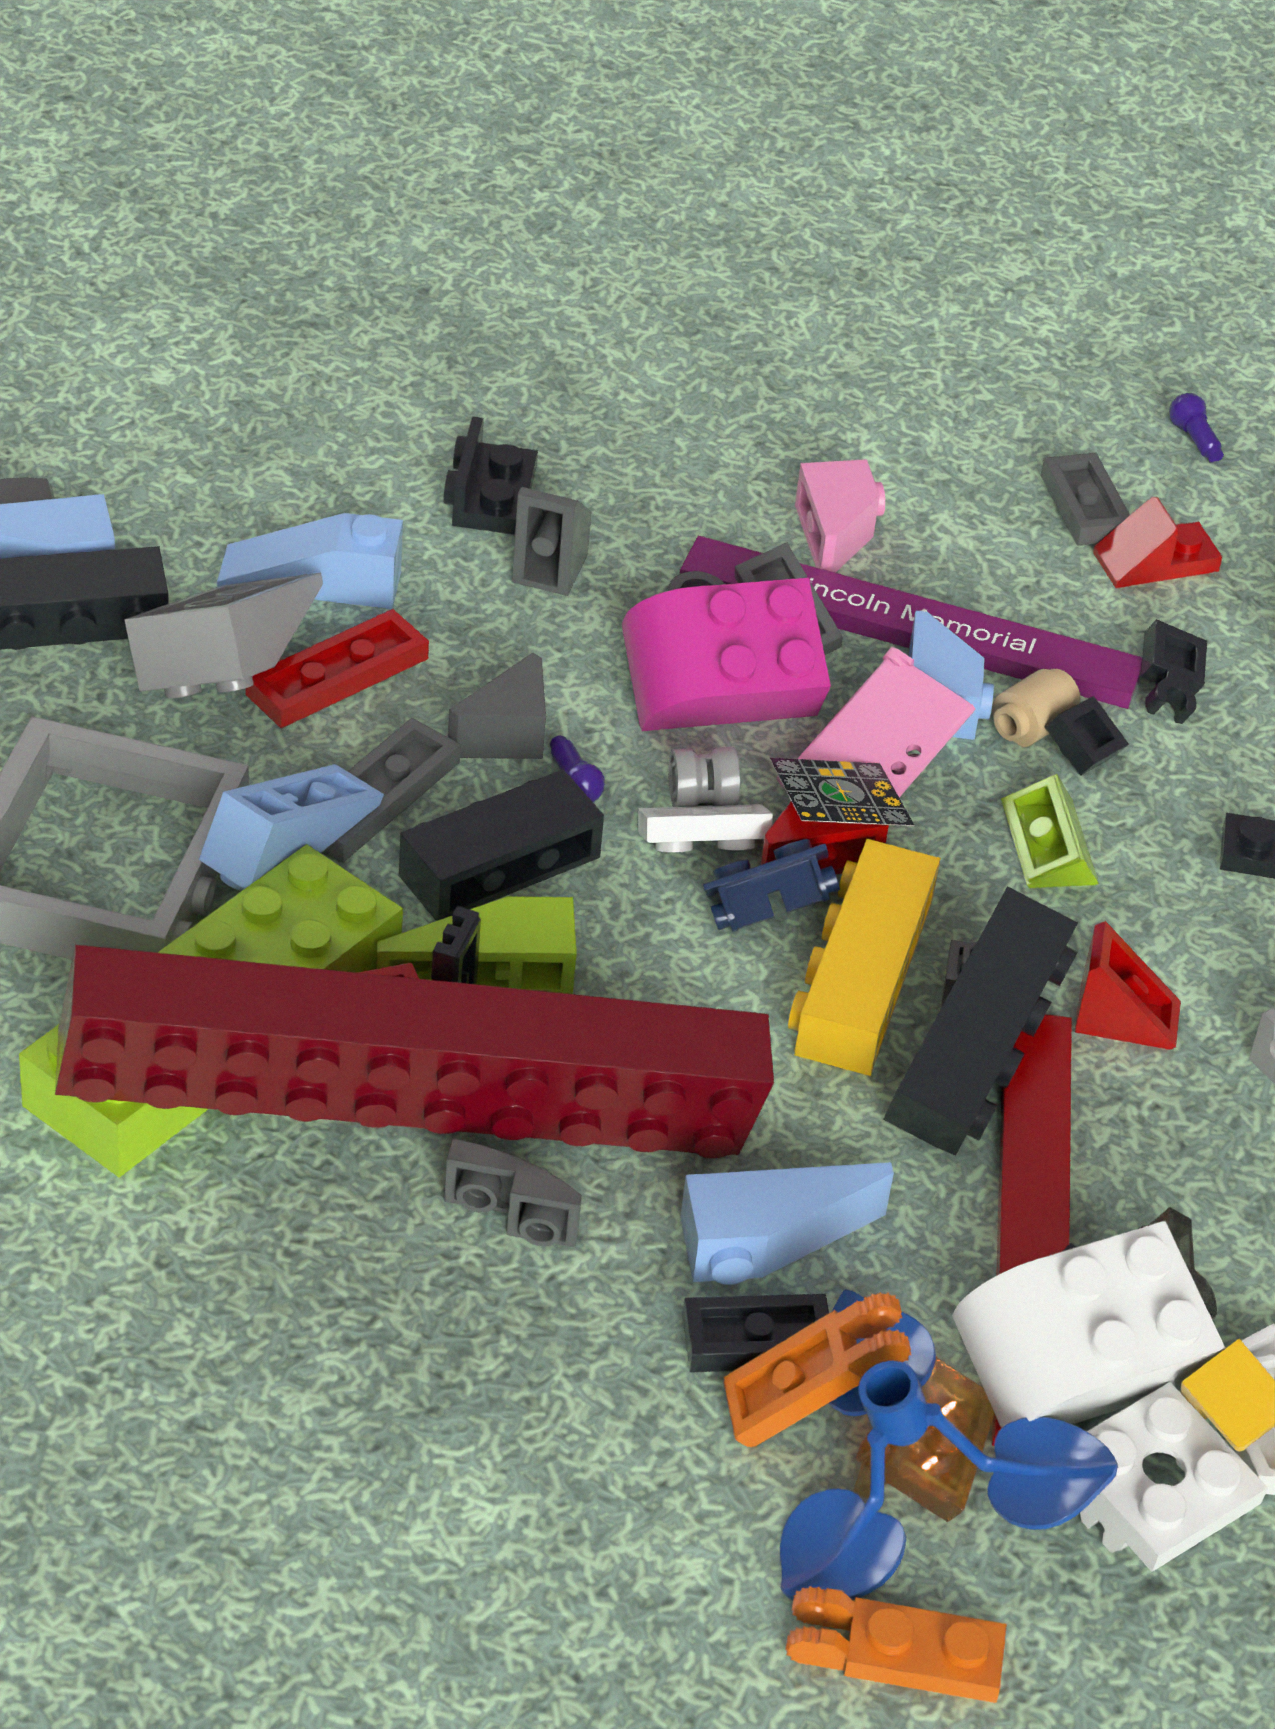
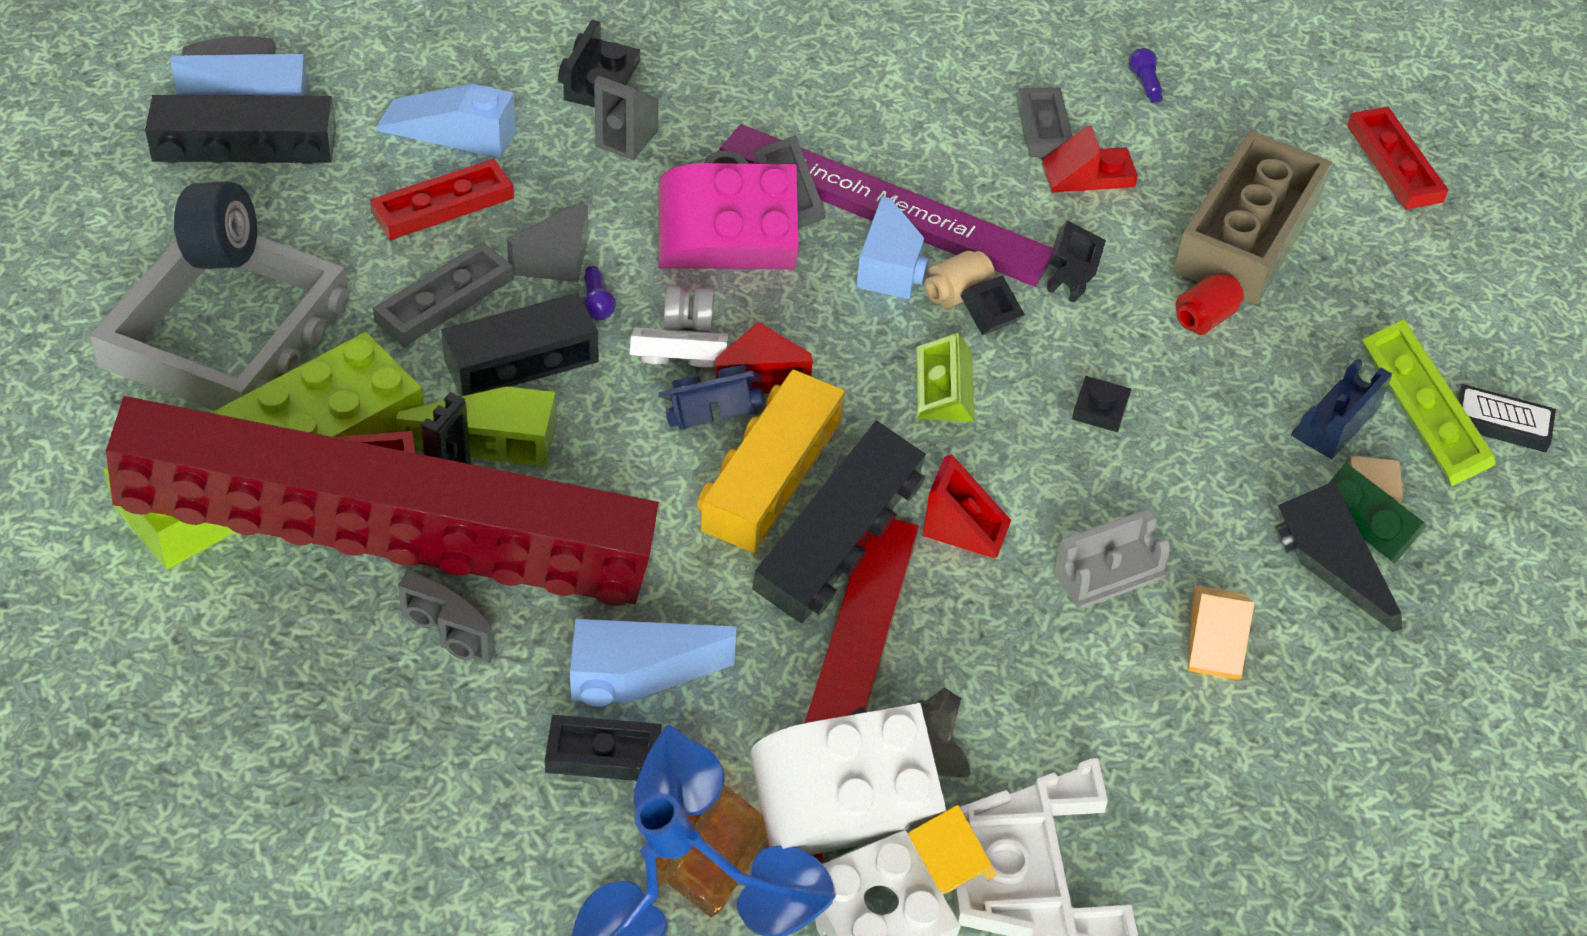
camera: 10 degrees right, 5 degrees up
light grey slope [125,572,323,699] -> none
light blue slope [199,764,384,891] -> none
orange hinge [723,1292,911,1447] -> none
sticker [770,758,915,826] -> none
bright pink door [776,647,976,798] -> none
bright pink slope [795,459,885,573] -> none
none -> black wheel [174,181,257,269]

